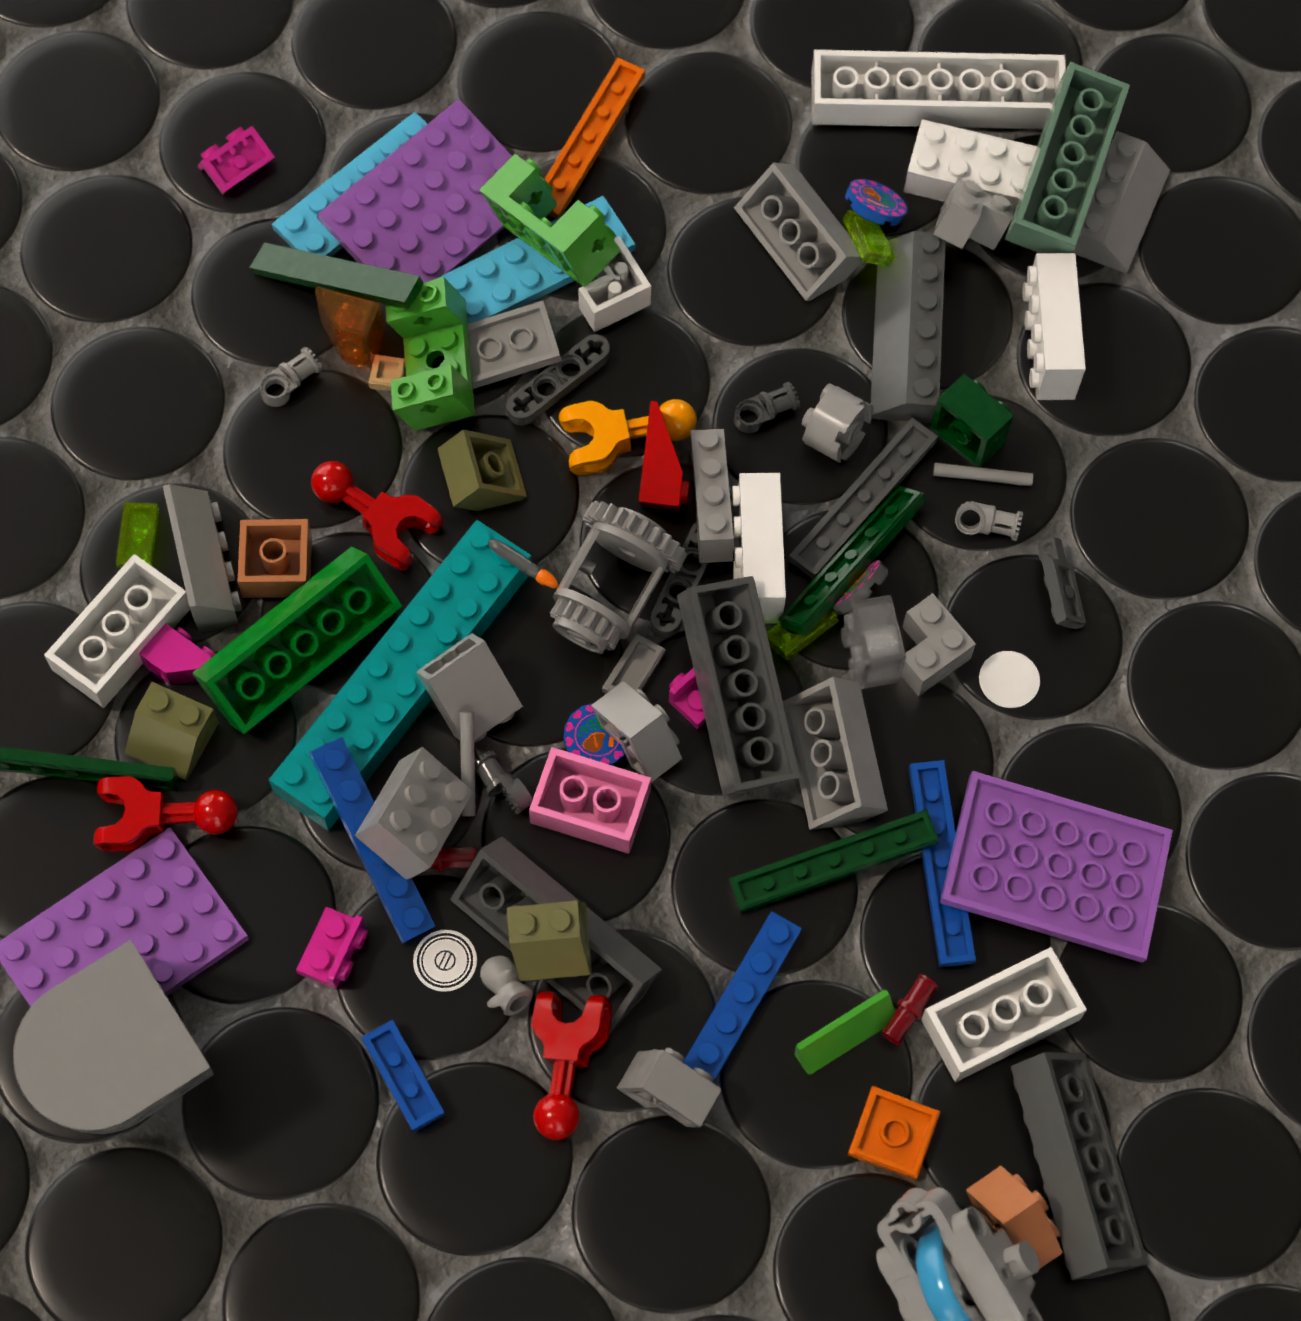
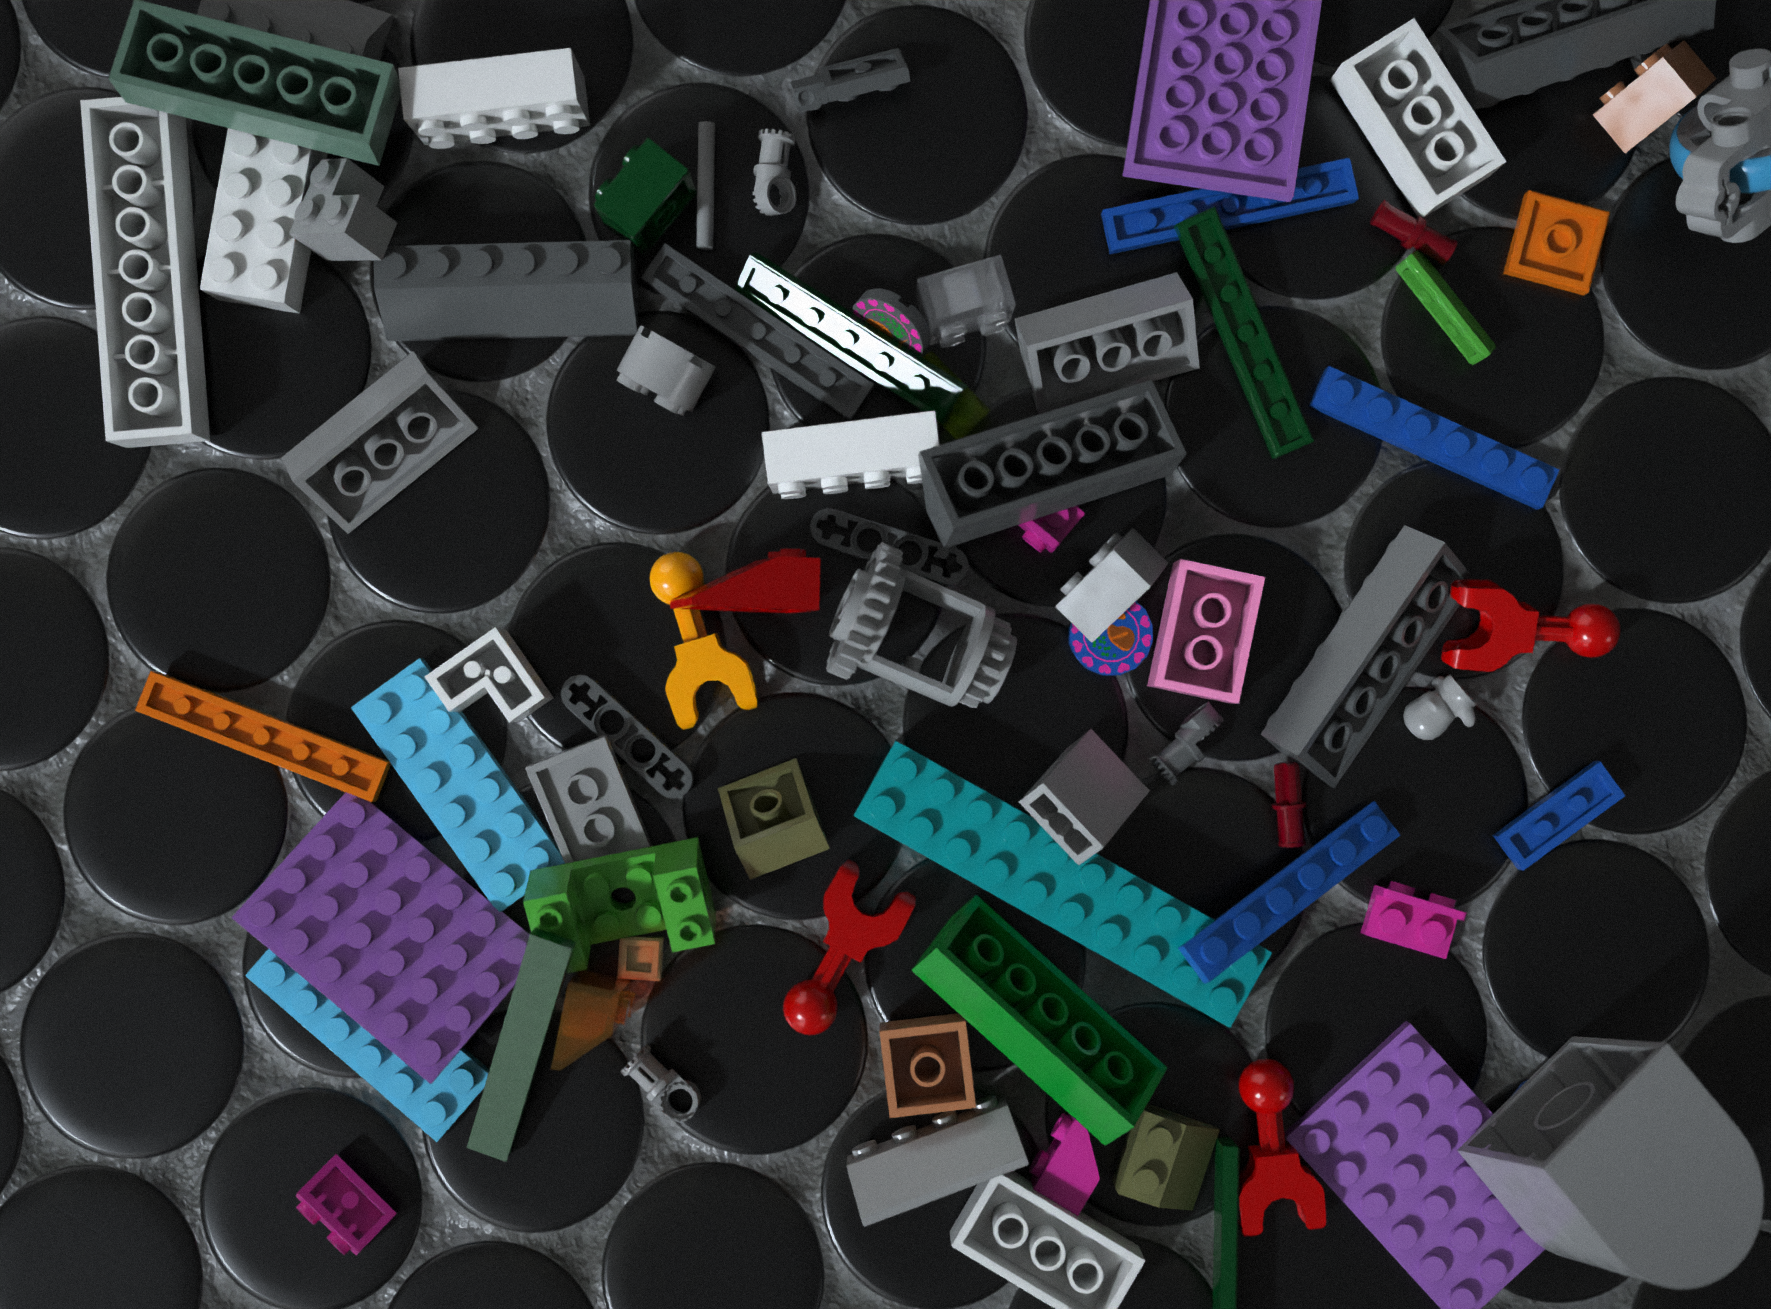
camera: 95 degrees left, 20 degrees up
clear neon green plate [116,502,159,568] -> none
light grey brick [355,747,473,880] -> none
white sticker [413,930,477,992] -> none
light grey bar [460,711,476,816] -> none
bright green plate [479,154,620,288] -> none
dark grey piece [488,539,559,589] -> none
olive slope [507,901,592,981] -> none
light grey tile [602,633,666,694] -> none
light grey brick [617,1048,722,1127] -> none
light grey arch [690,429,734,563] -> none
dark grey connector [734,382,800,434] -> none
clear neon green plate [842,210,895,267] -> none
blue tile [845,179,907,226] -> none
light grey brick [897,593,976,696] -> none
white sticker [979,651,1040,708] -> none

